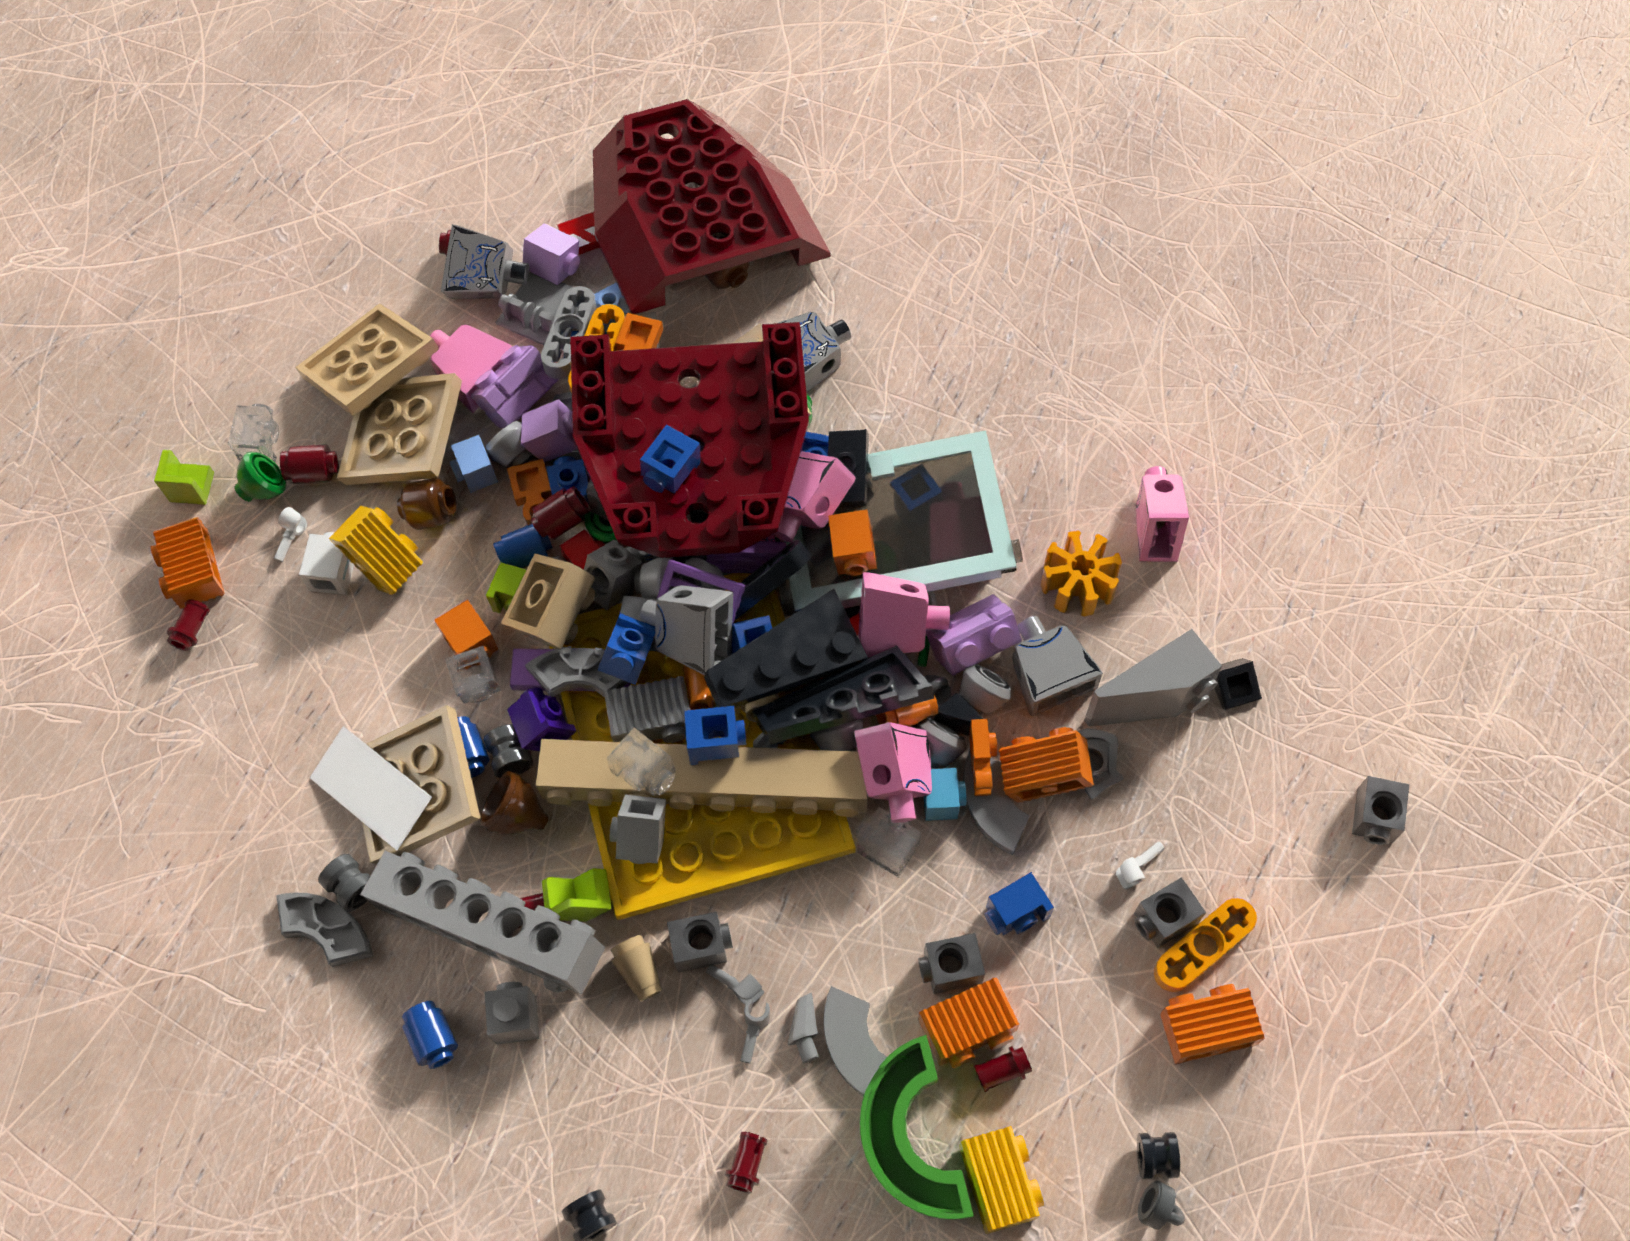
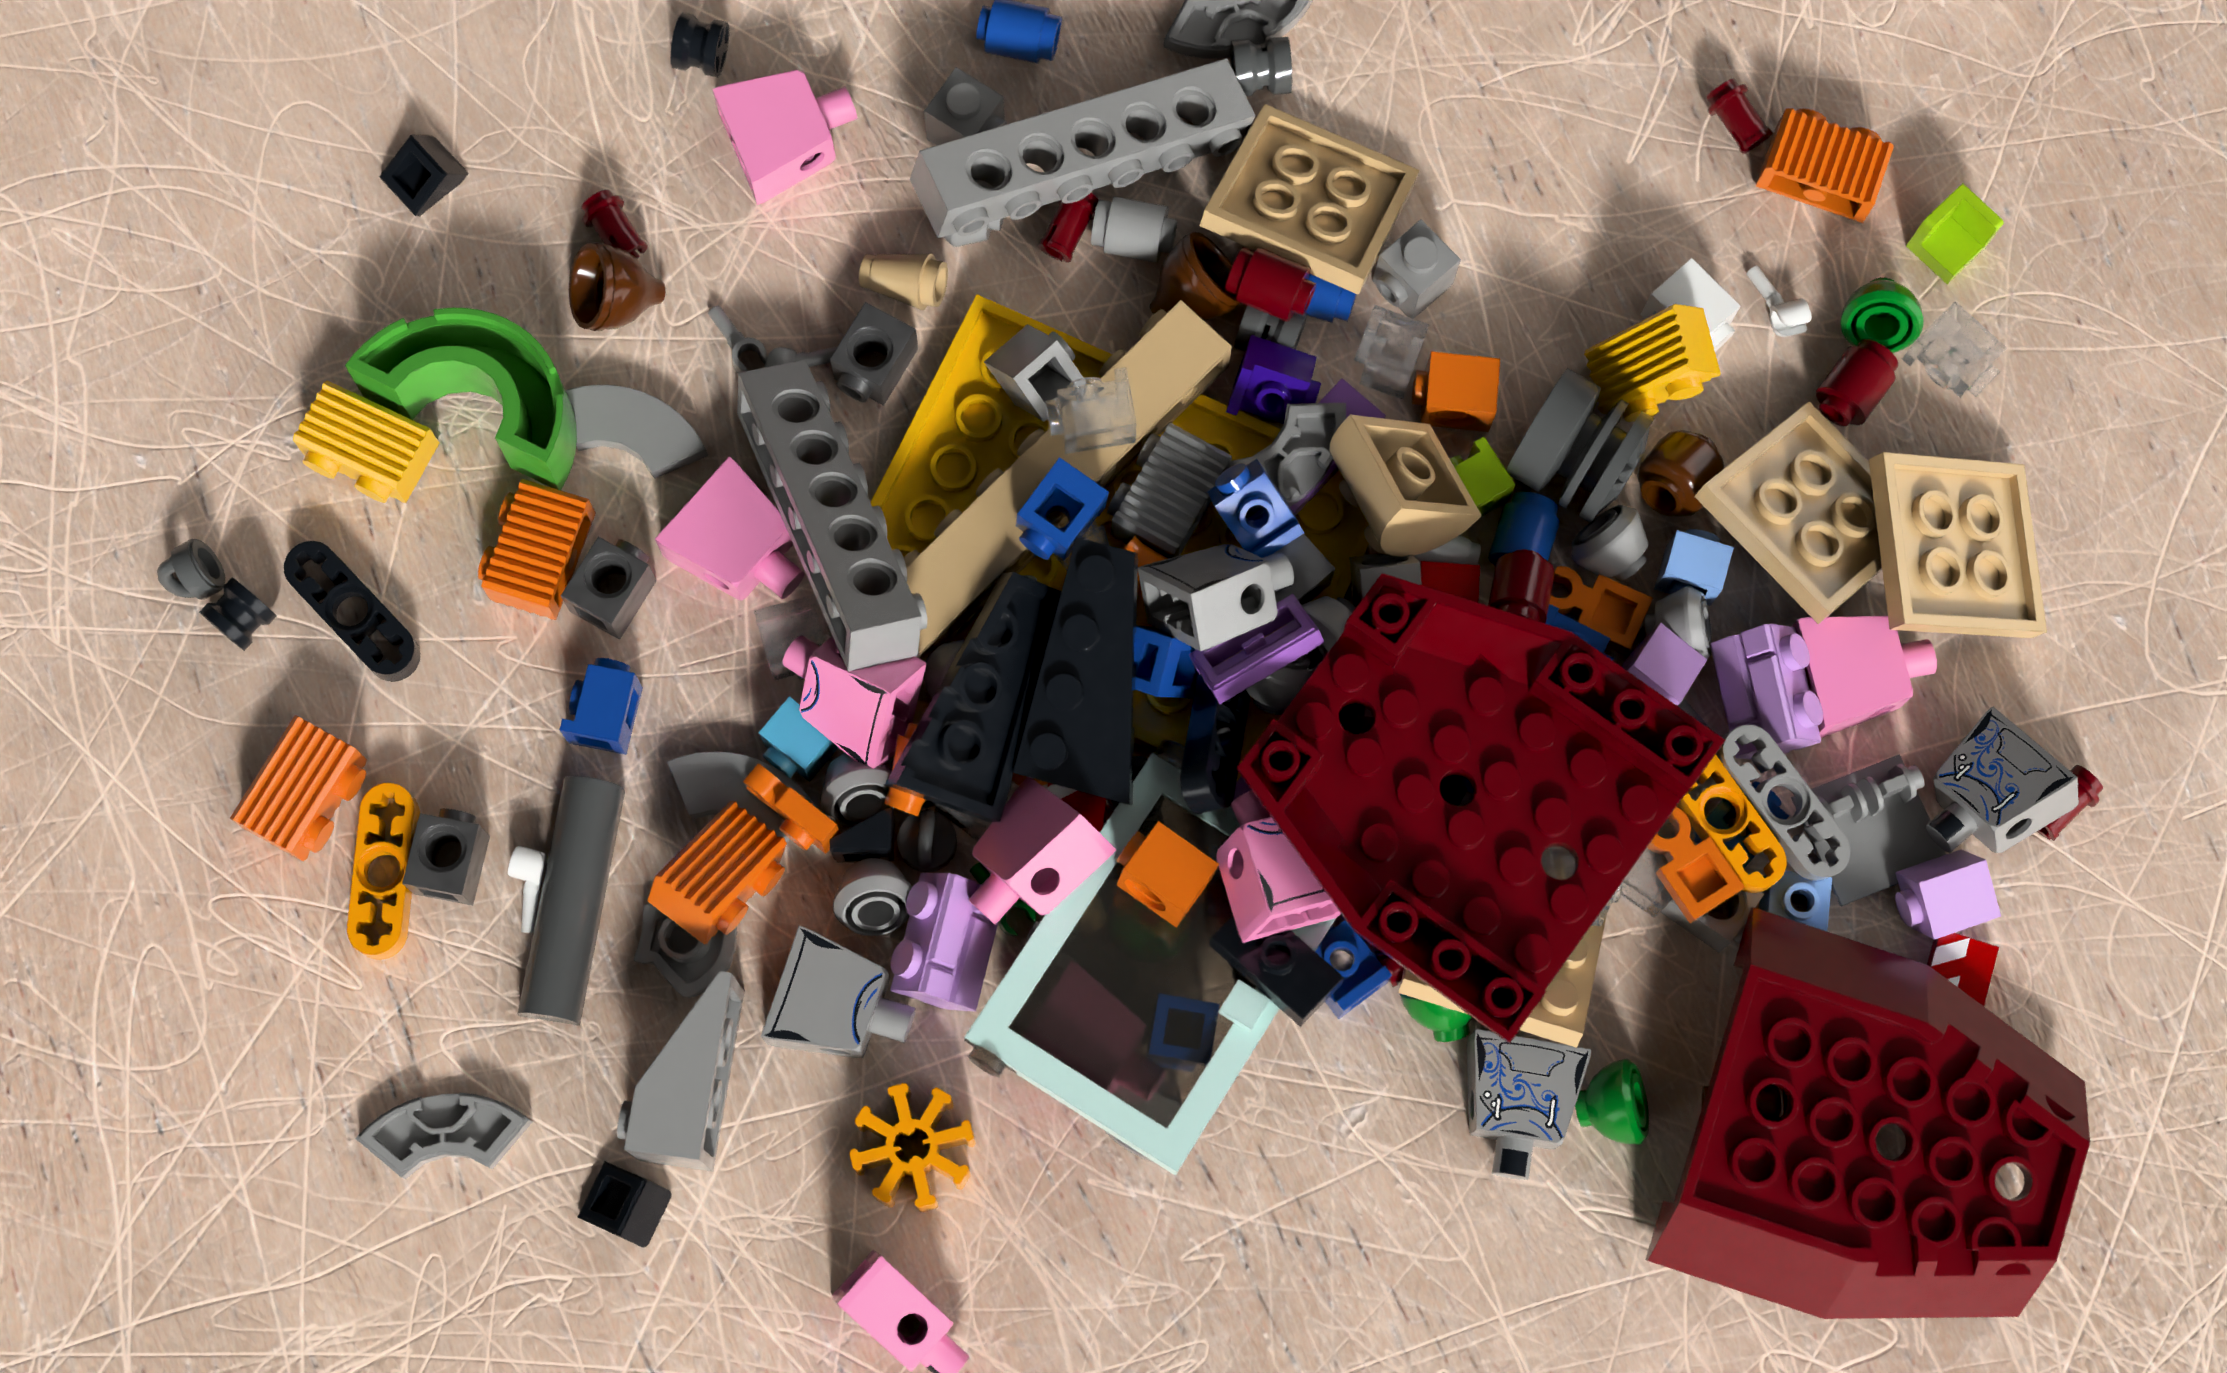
camera: 125 degrees right, 10 degrees up
white sticker [310,726,432,851] -> none
lime panel [542,868,611,922] -> none
blue brick [640,424,700,494] -> none
light grey bar [788,993,819,1063] -> none
dark red pin [974,1046,1032,1092] -> none
flat silver brick [1352,776,1410,845] -> none
none -> black beam [284,541,421,682]
none -> light grey tile [355,1093,533,1179]
none -> dark grey brick [517,776,625,1025]
none -> reddish brown helmet [568,242,666,331]
none -> bright pink torso [655,457,805,601]
none -> bright pink torso [712,70,858,205]
none -> light grey brick [737,360,927,671]
none -> light grey brick [1091,196,1177,263]
none -> dark red brick [1225,247,1317,322]
none -> light grey brick [1373,220,1461,321]
none -> dark grey wheel [1506,368,1655,523]
none -> light grey cone [1572,505,1649,581]
none -> green brick [1575,1058,1649,1144]

